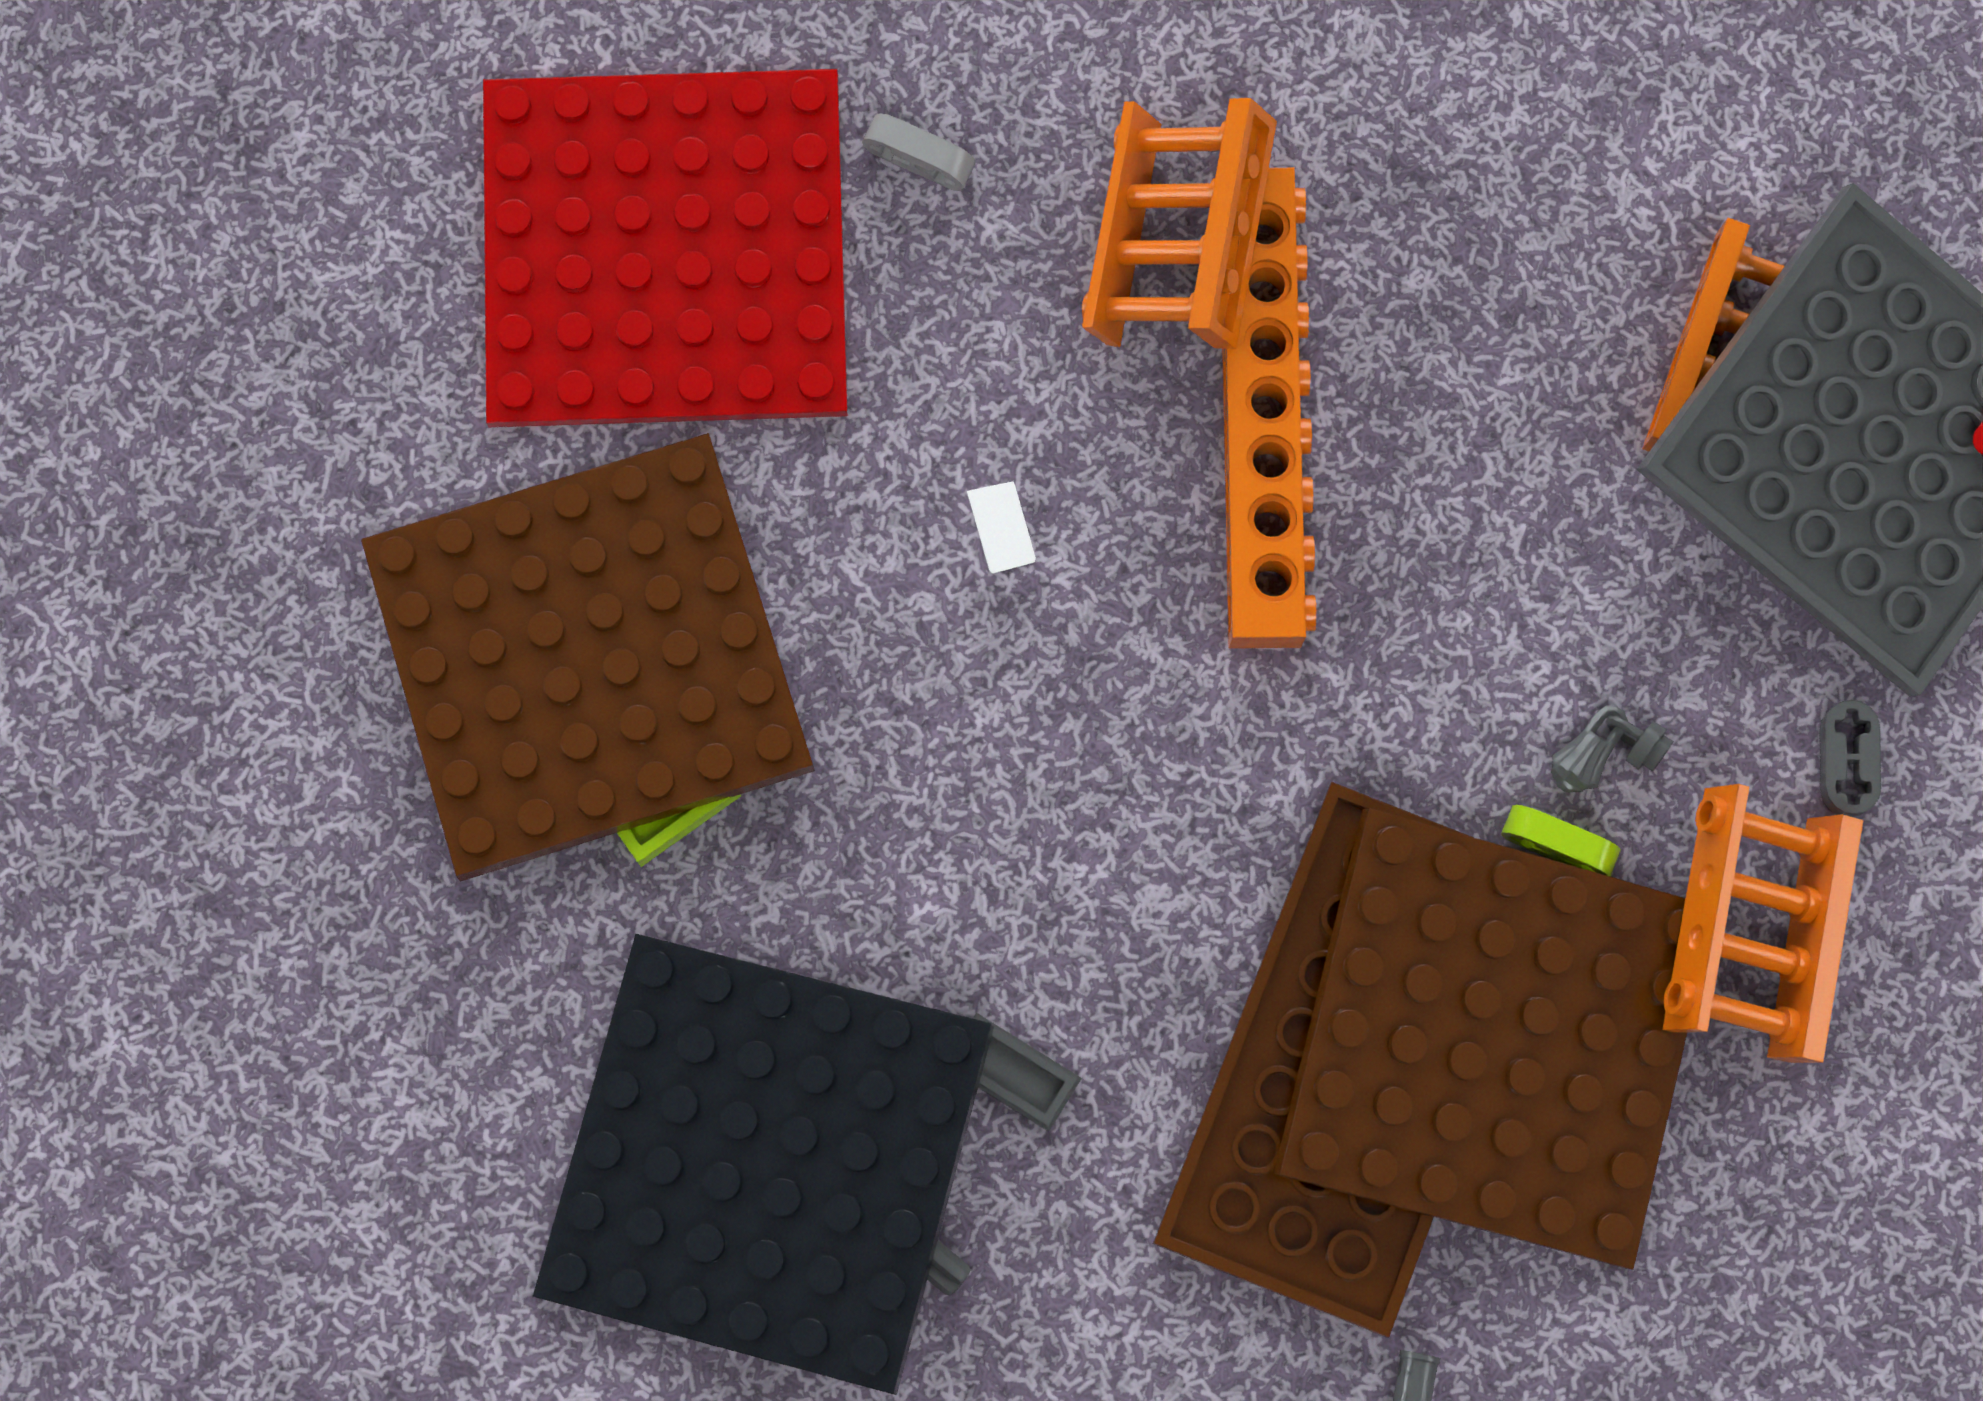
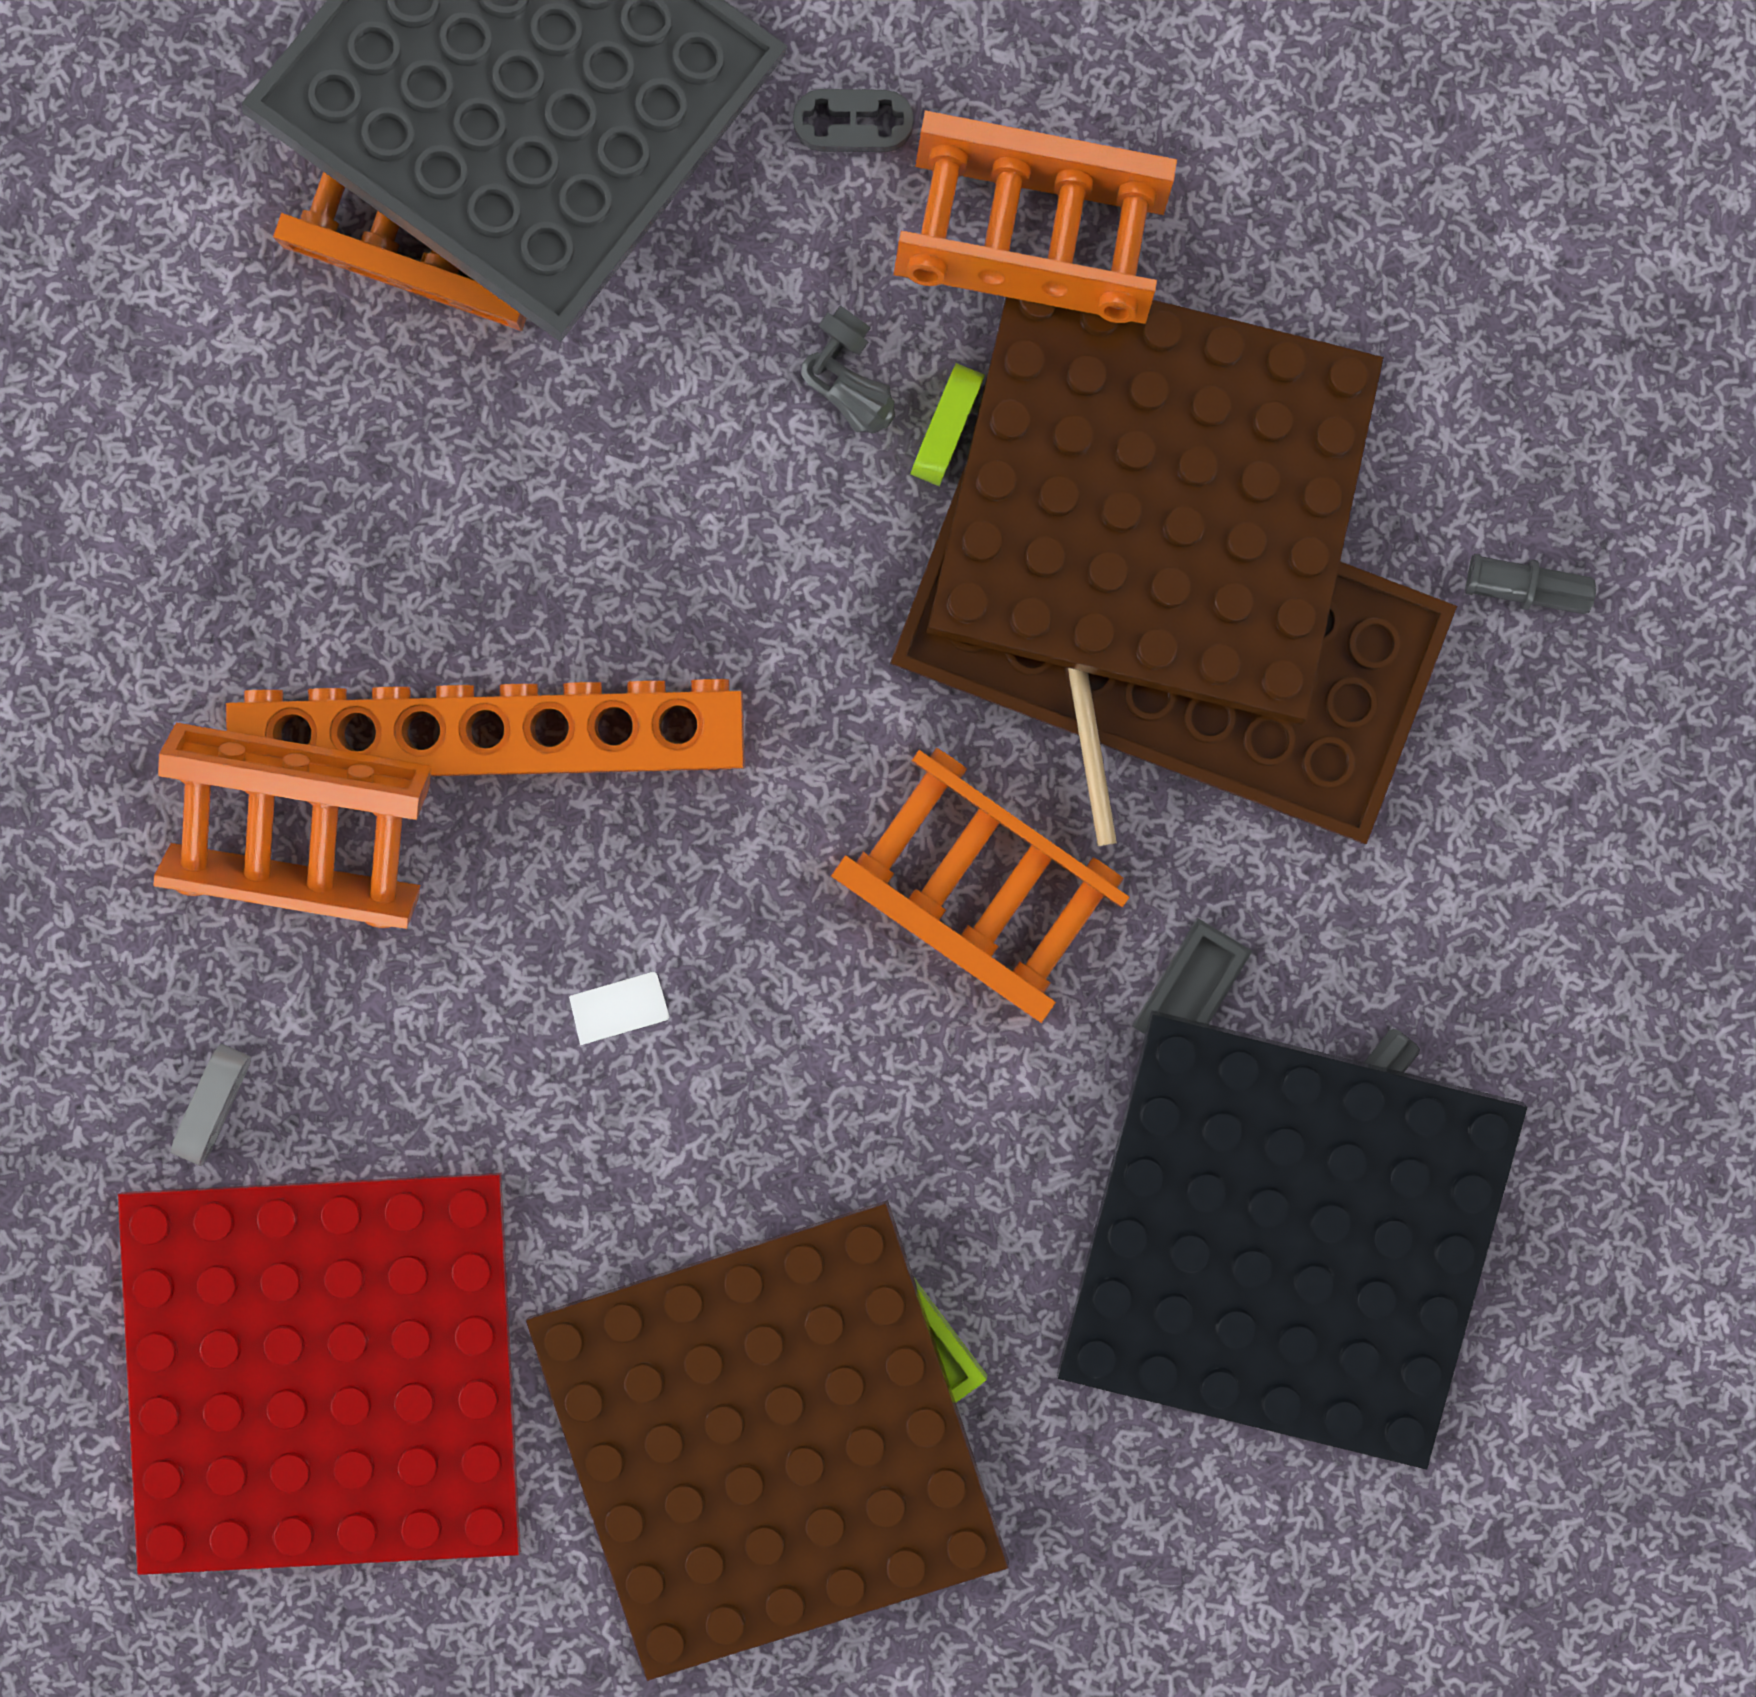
camera: 90 degrees left, 10 degrees up
none -> orange fence [831,747,1129,1023]
none -> tan axle [1068,668,1117,846]

